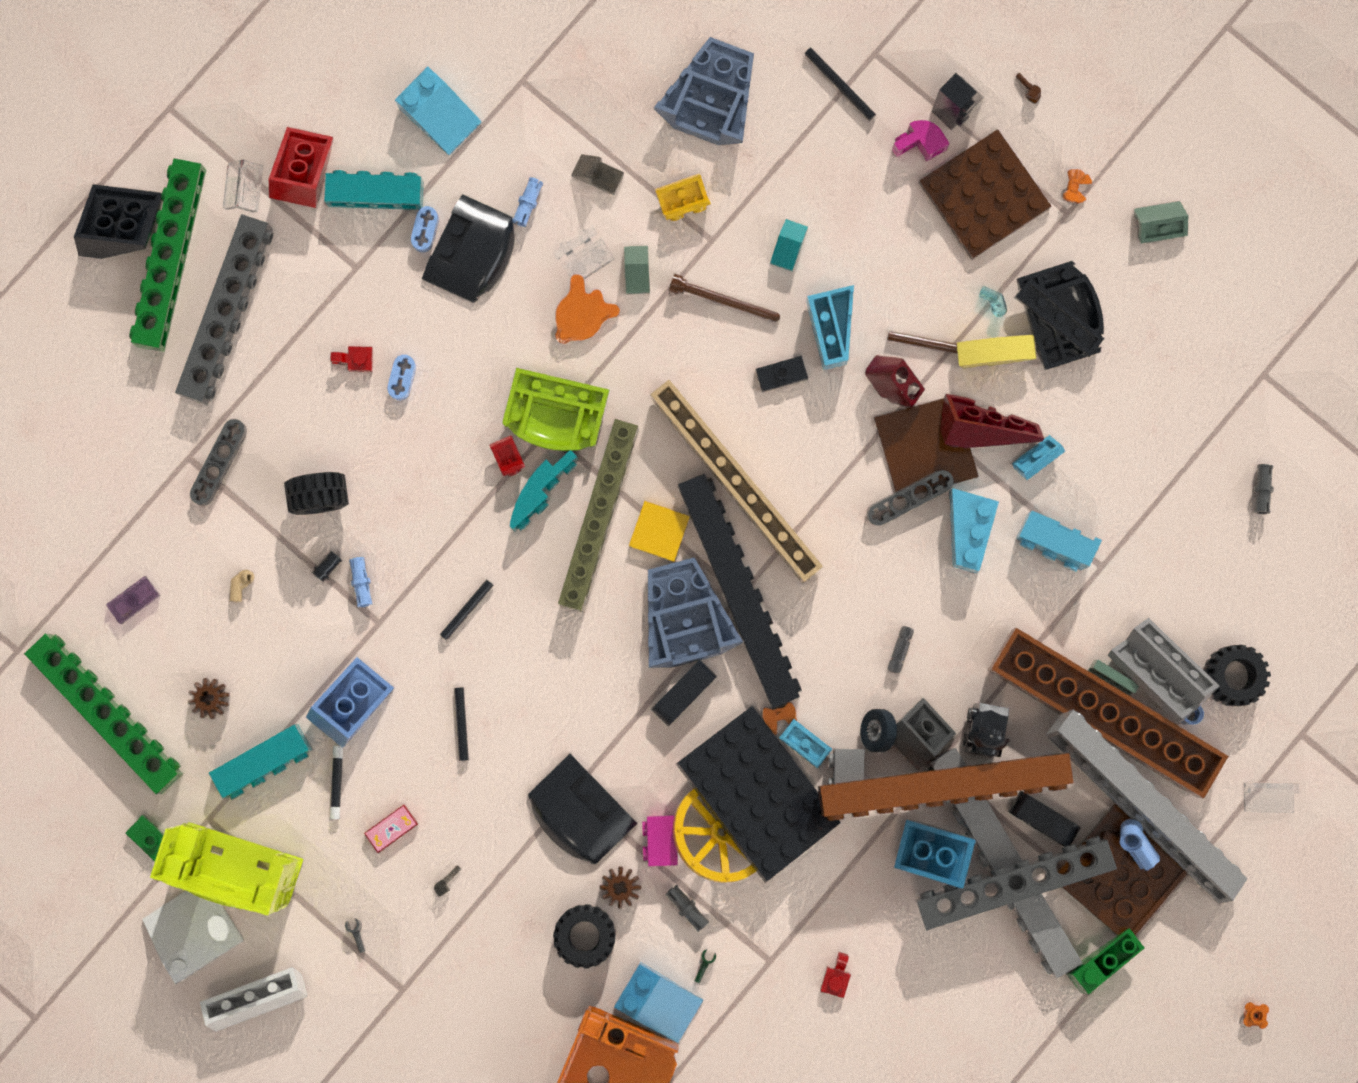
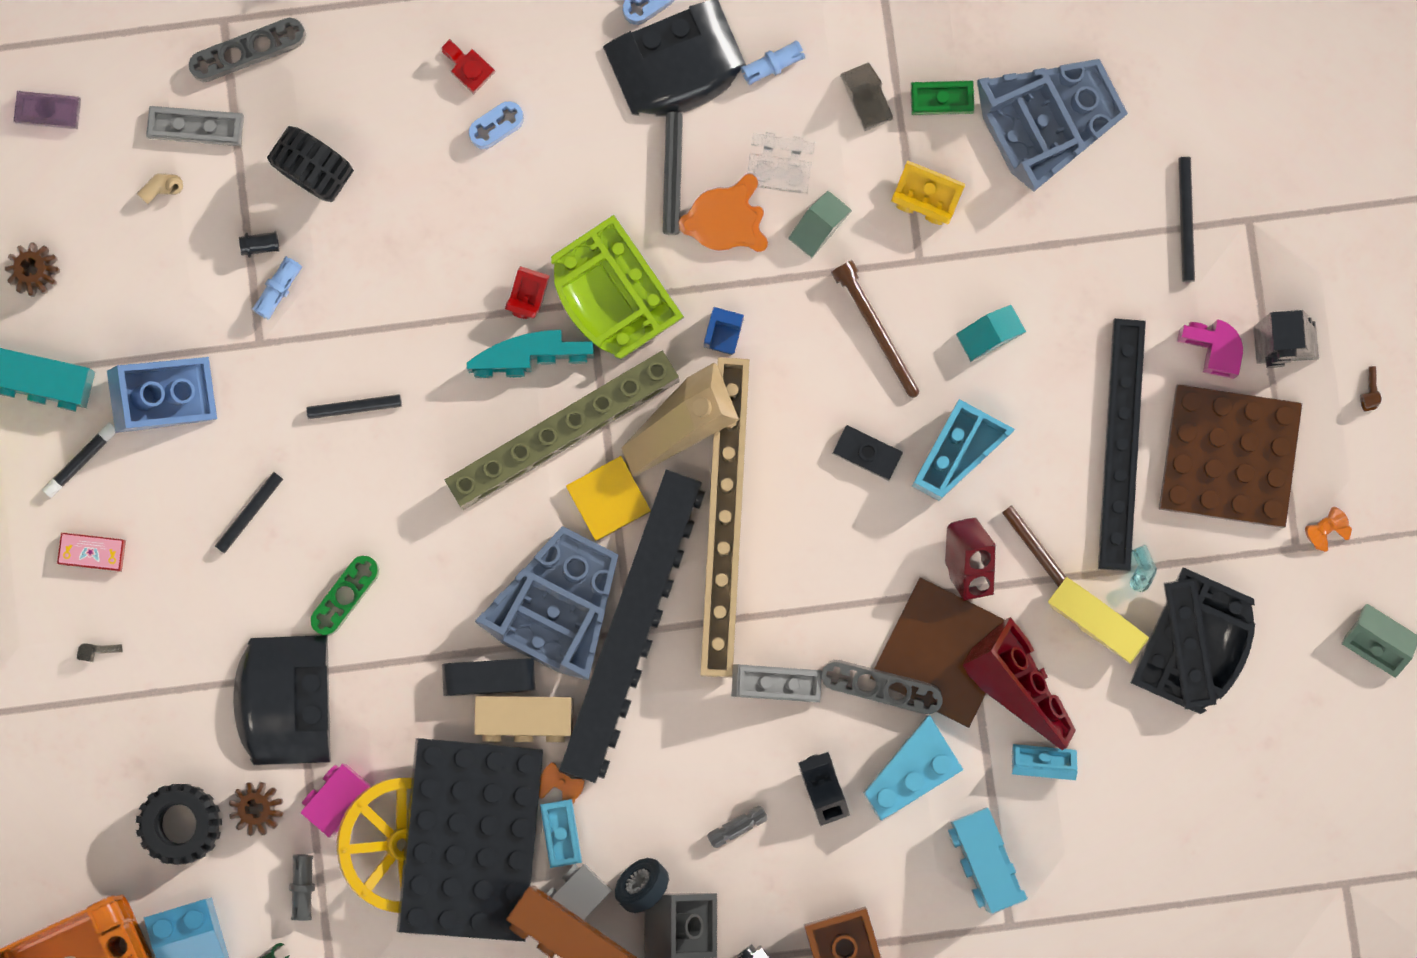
camera: 40 degrees right, 0 degrees up
none -> light grey tile [146,106,244,146]
none -> green beam [311,556,379,636]
none -> tan brick [475,696,573,742]
none -> tan wedge [622,363,739,476]
none -> dark grey axle [663,112,683,235]
none -> blue panel [704,307,744,355]
none -> light grey tile [731,664,822,702]
none -> black brick [798,752,850,826]
none -> green plate [910,81,975,115]
none -> black tile [1098,318,1146,572]

